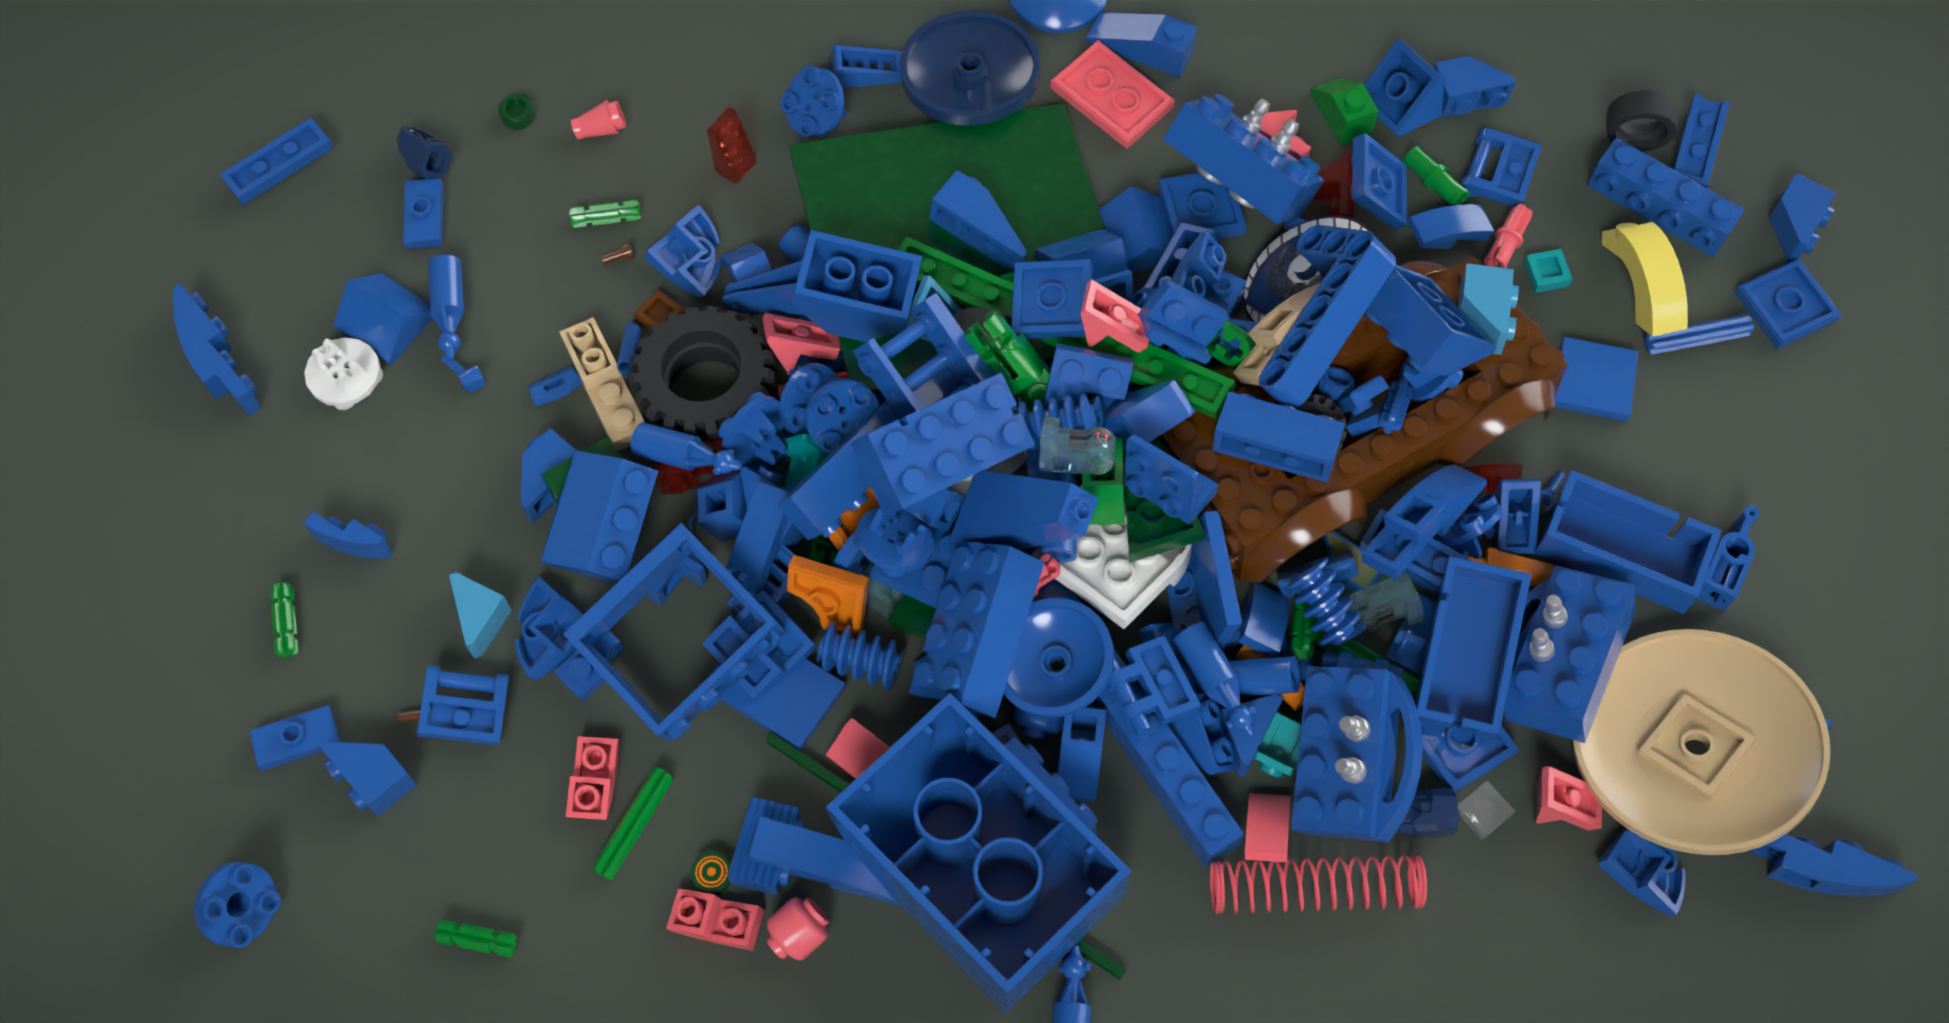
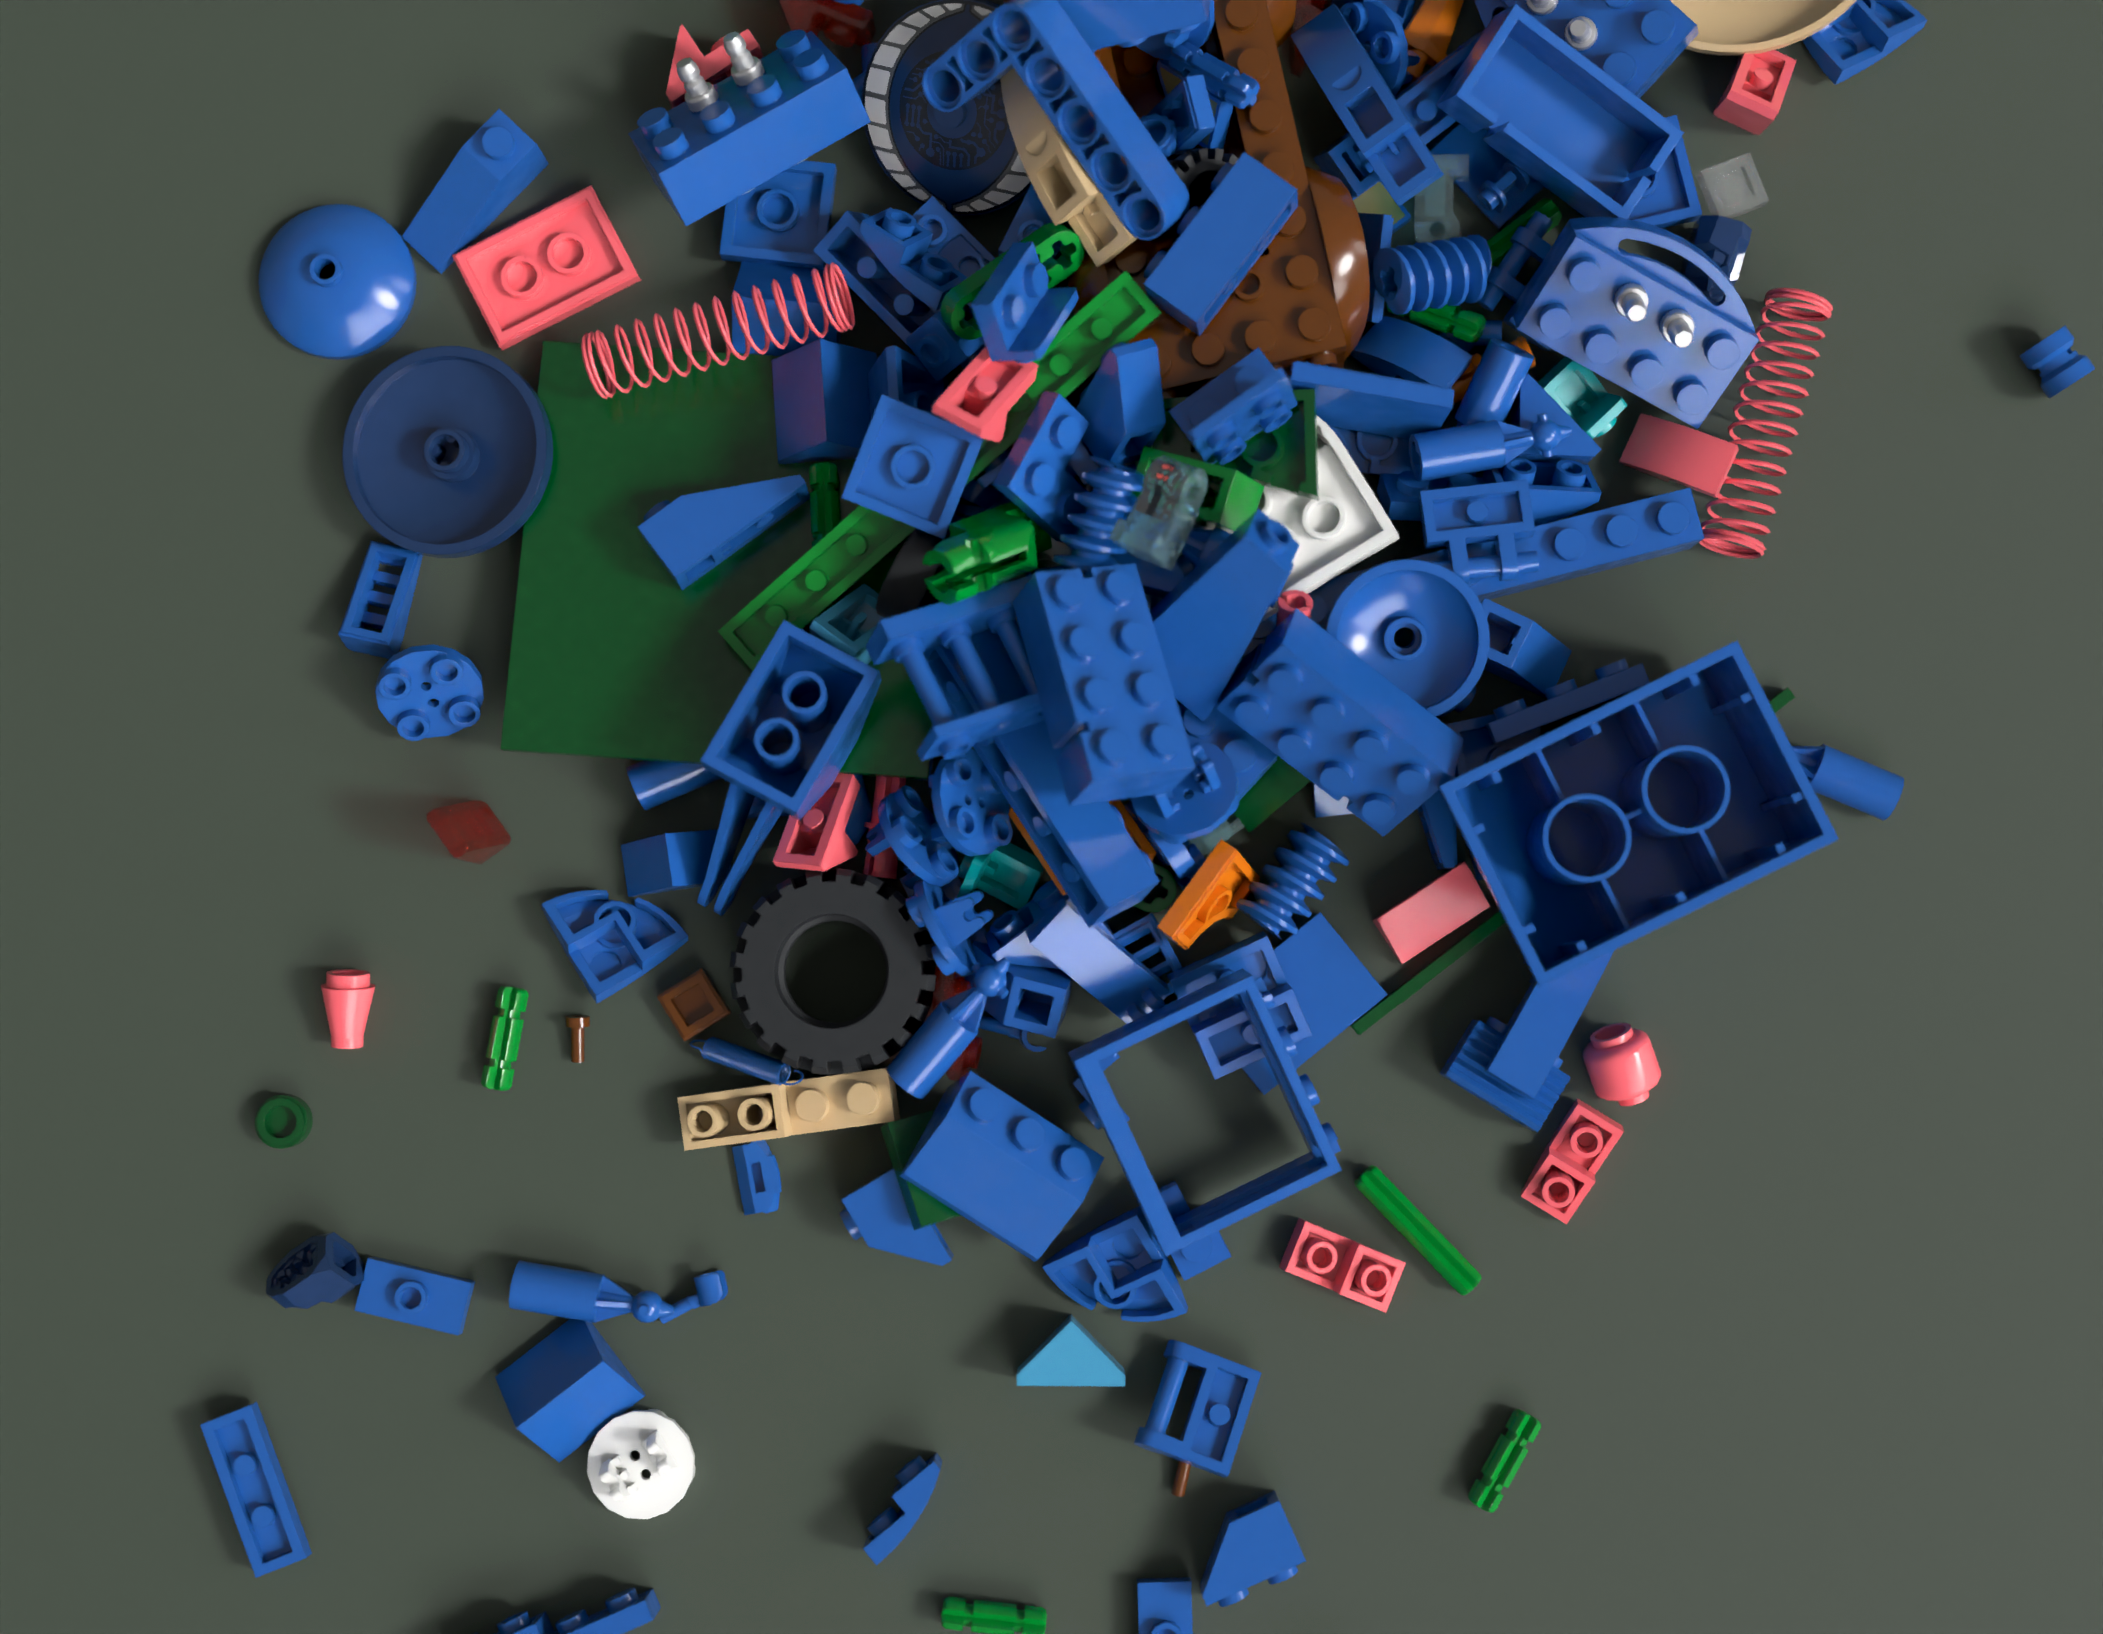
camera: 70 degrees left, 20 degrees up
dark green tile [691,851,731,895] -> none
none -> coral piece [581,262,855,400]

